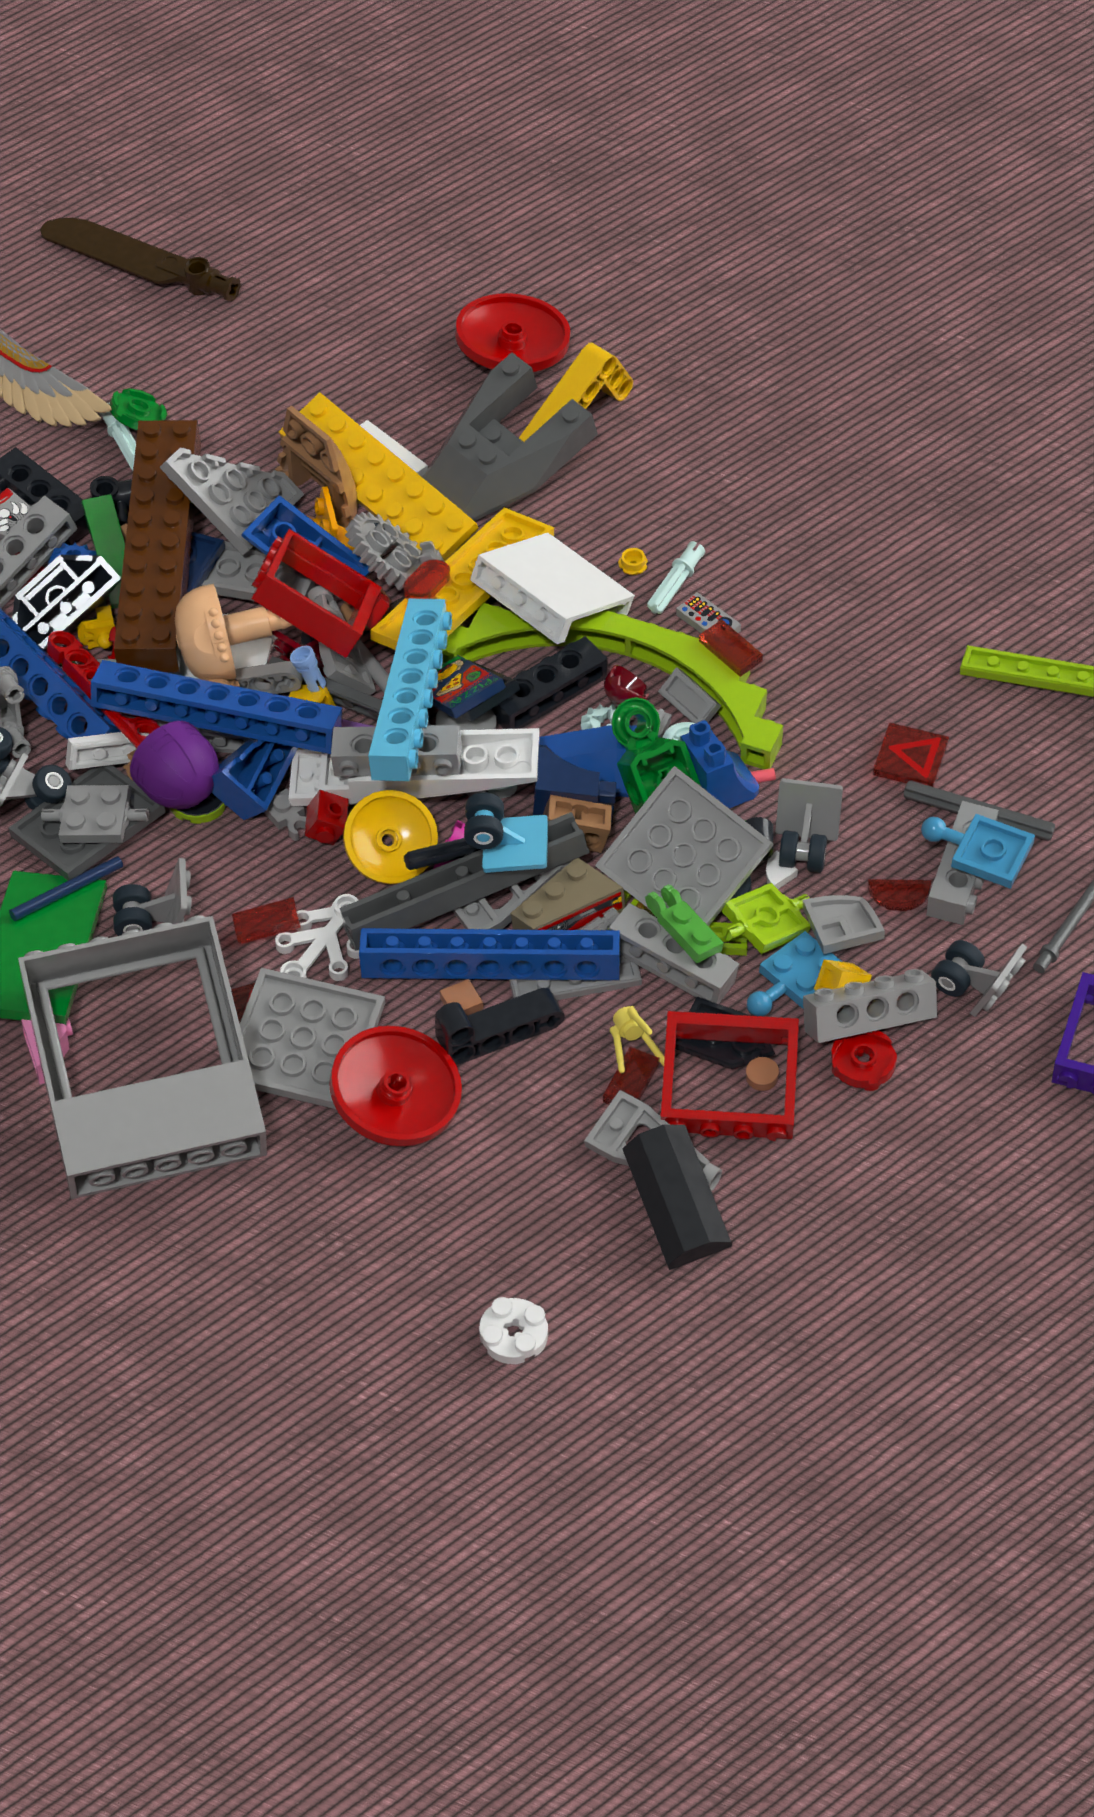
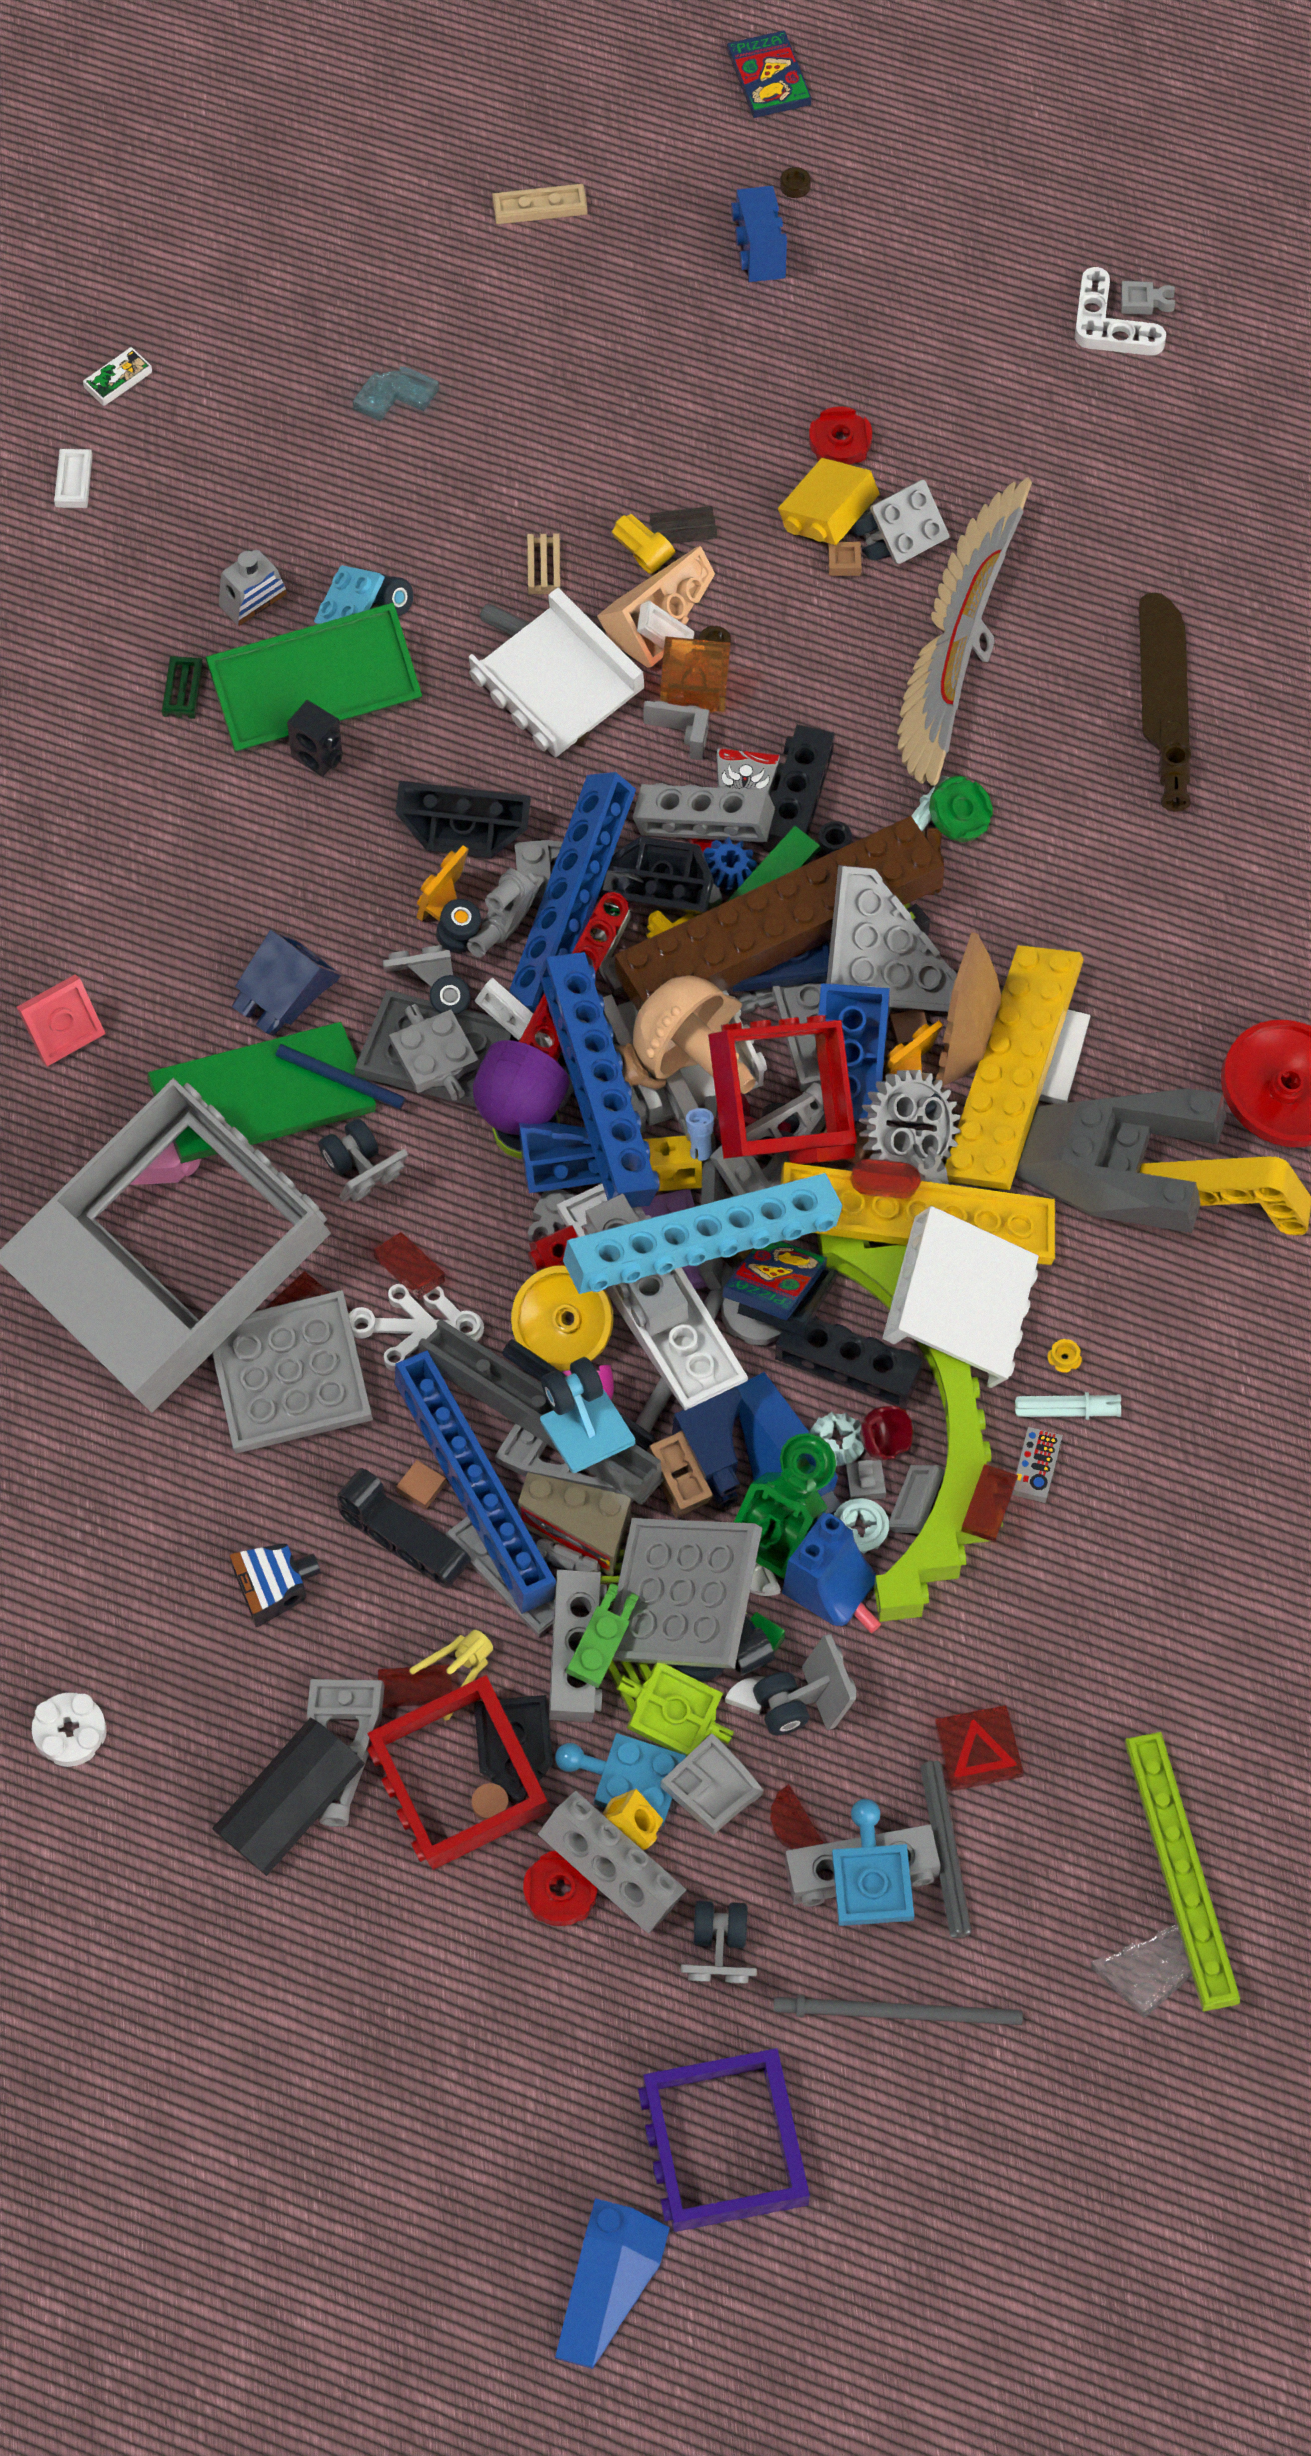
camera: 60 degrees right, 10 degrees up
red dish [329,1026,462,1146] -> none
none -> torso [230,1543,321,1627]

